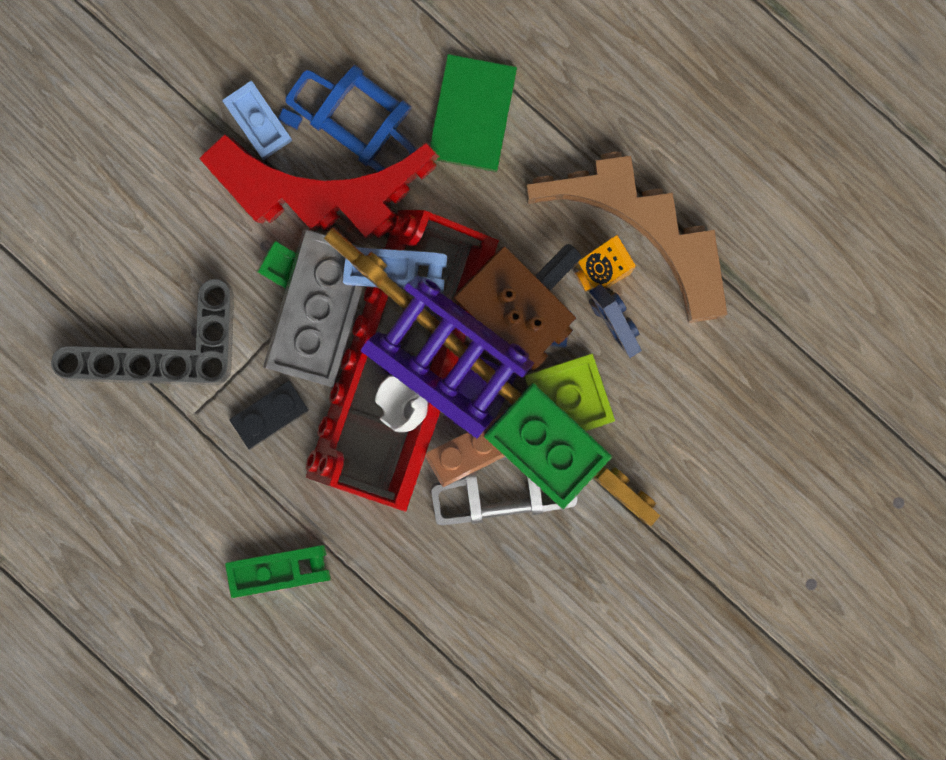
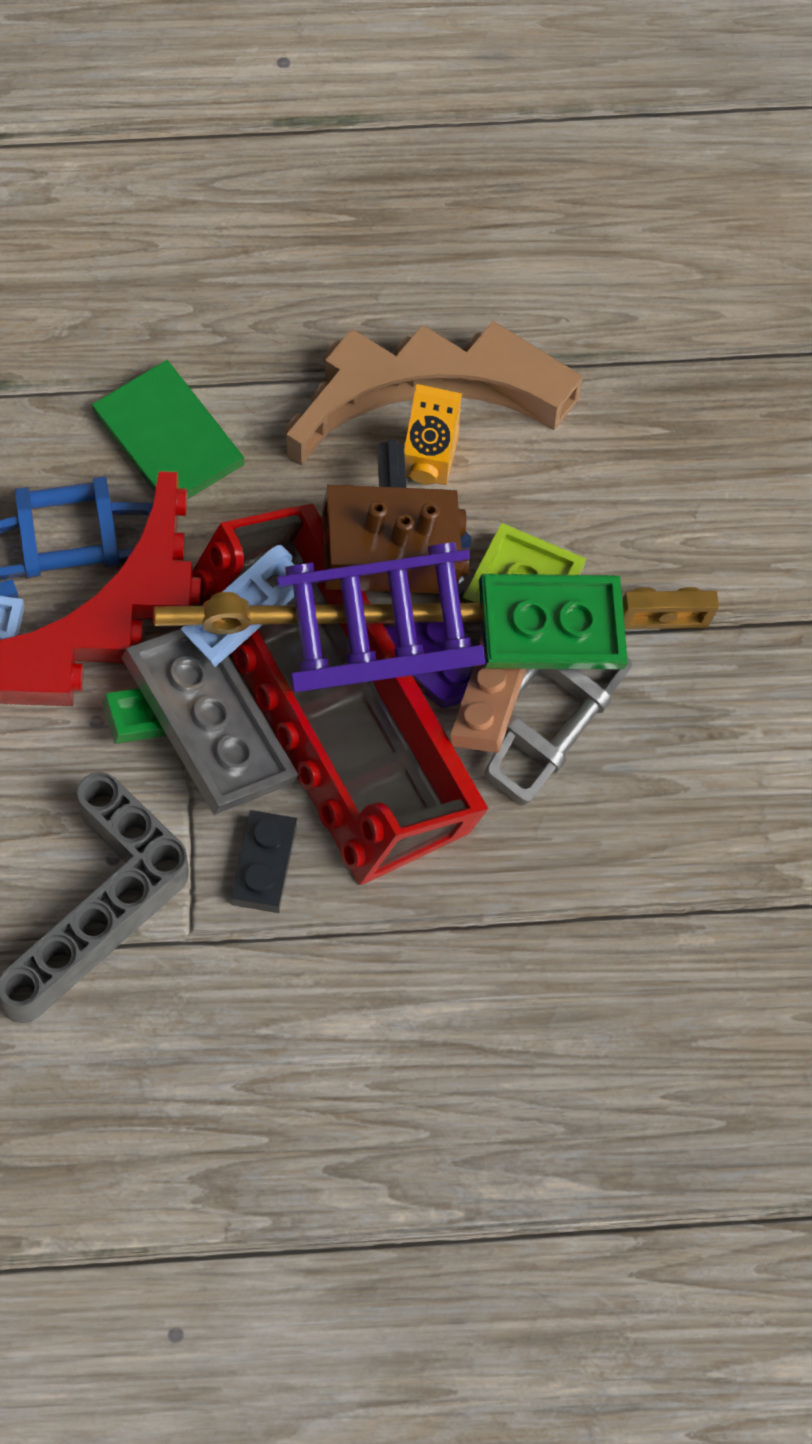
camera: 45 degrees left, 20 degrees down
green plate [225,545,331,598] -> none
white hair [375,375,428,433] -> none
dark blue plate [589,284,642,358] -> none

